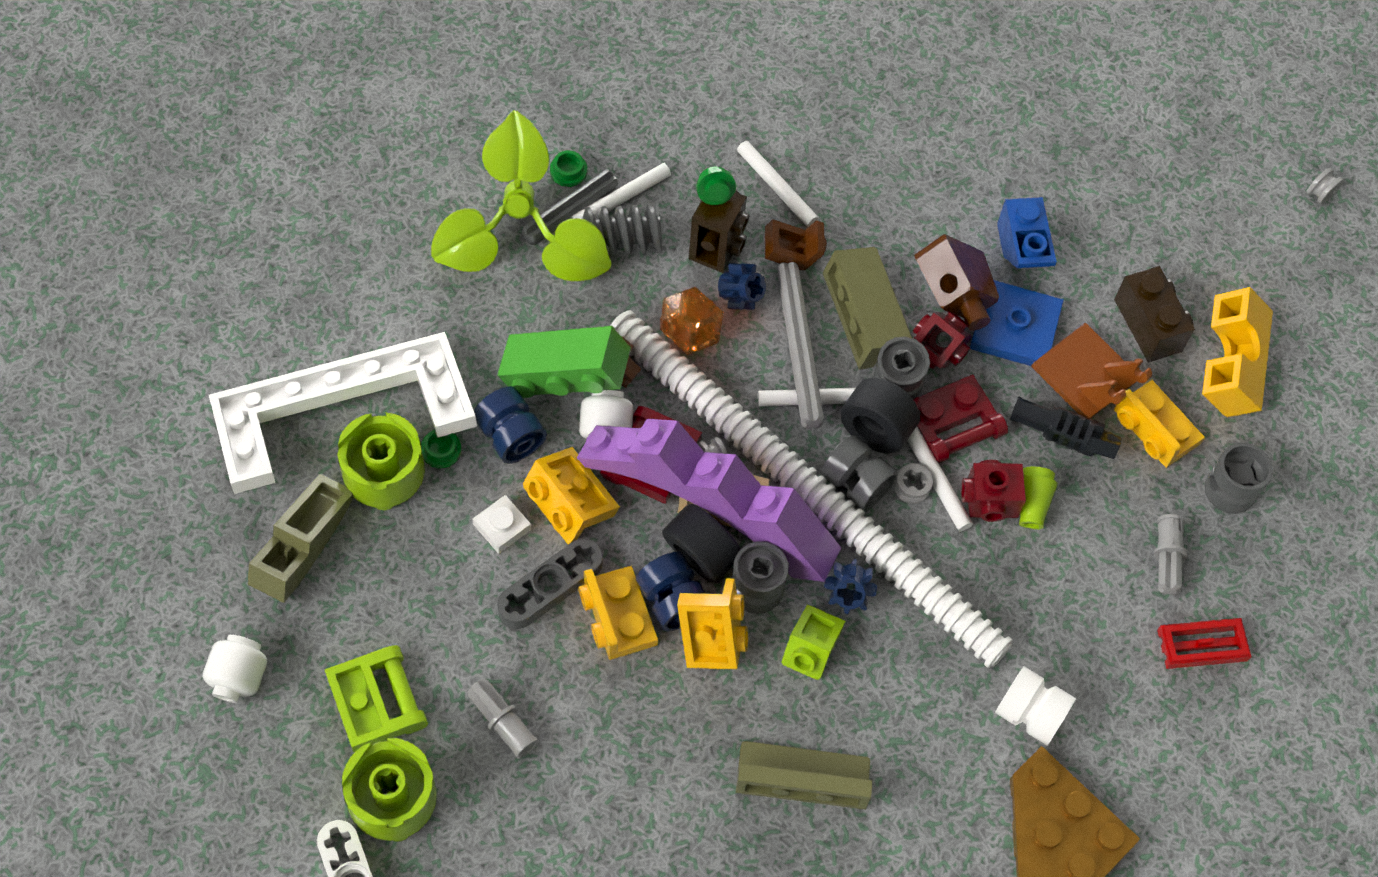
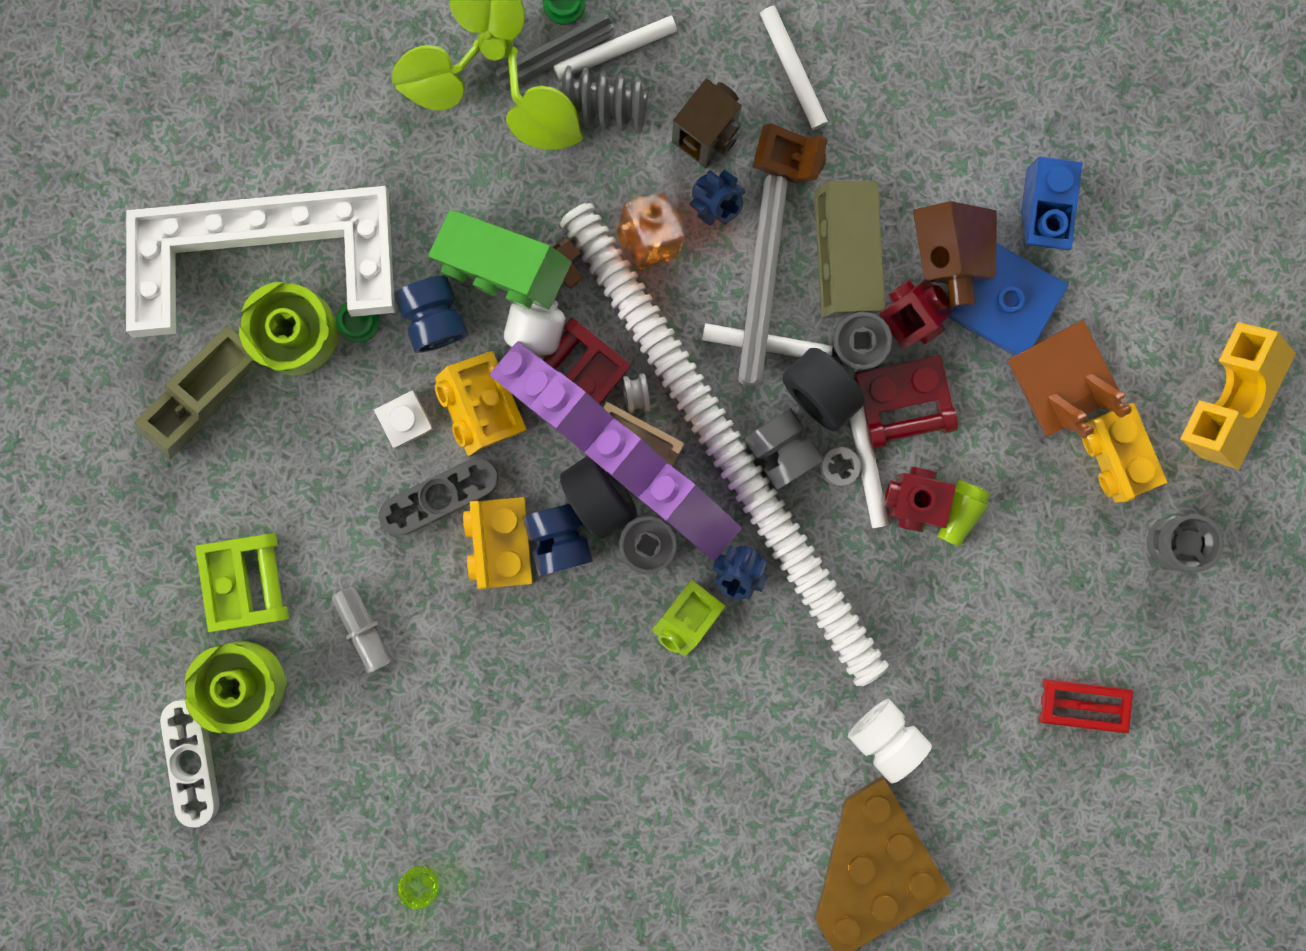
camera: 15 degrees right, 25 degrees up
white head [202,635,267,703] -> none
yellow bracket [677,578,748,669] -> none
green plate [696,166,736,205] -> none
olive panel [735,741,873,810] -> none
black hinge [1009,396,1122,459] -> none
dark brown brick [1114,266,1195,363] -> none
light grey axle [1154,514,1188,595] -> none

